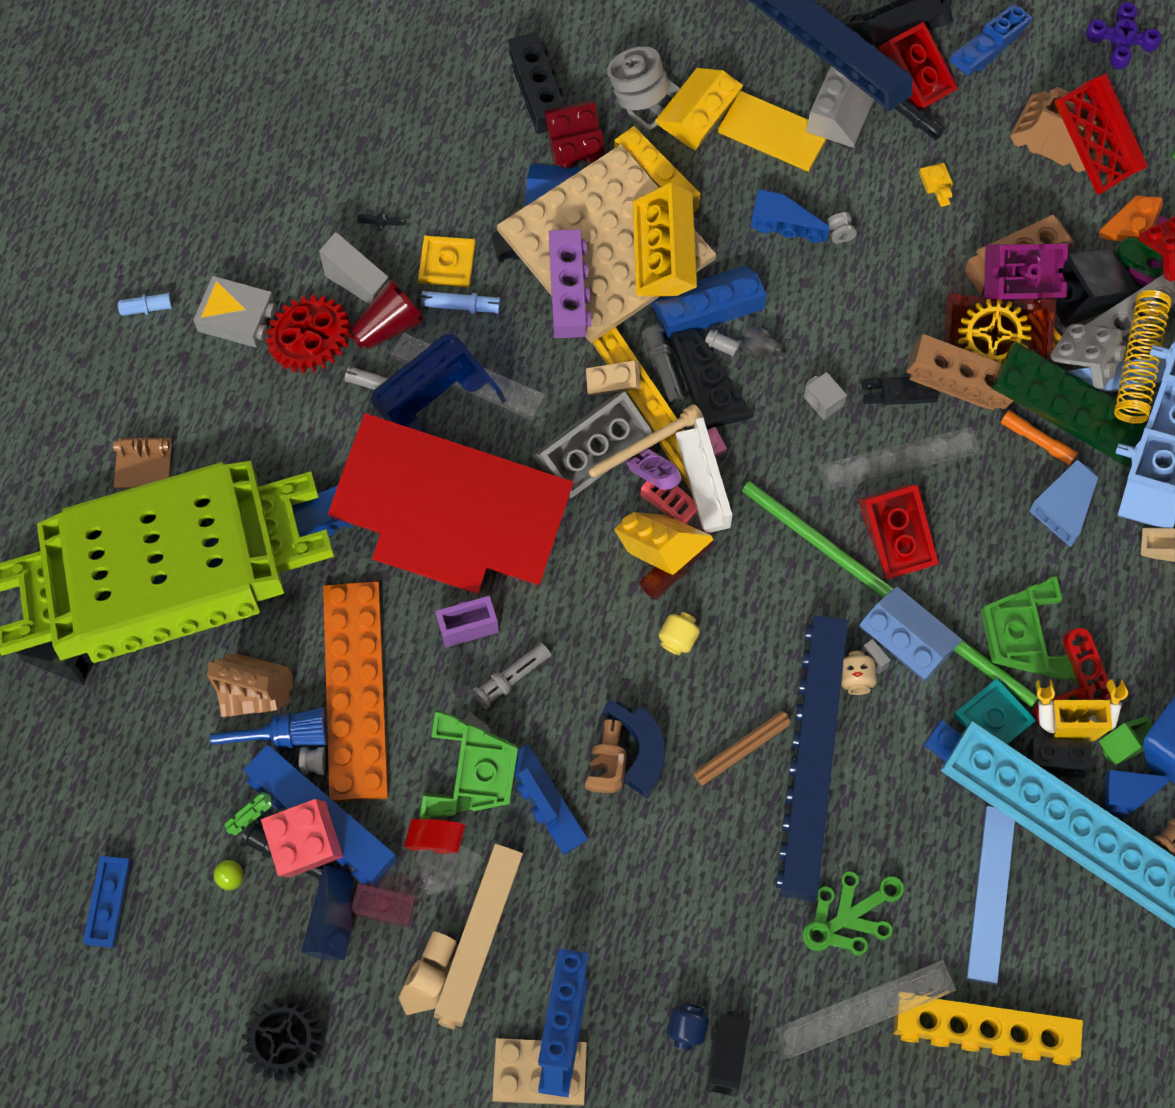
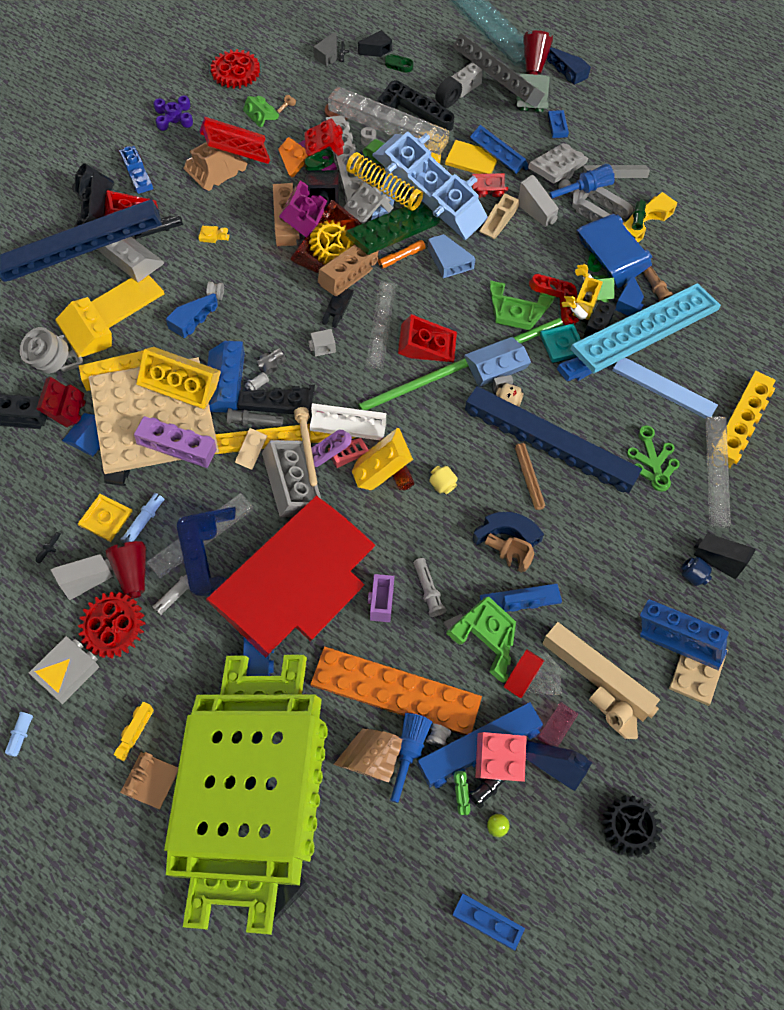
camera: 70 degrees left, 5 degrees down
none -> yellow plate [114,702,154,761]

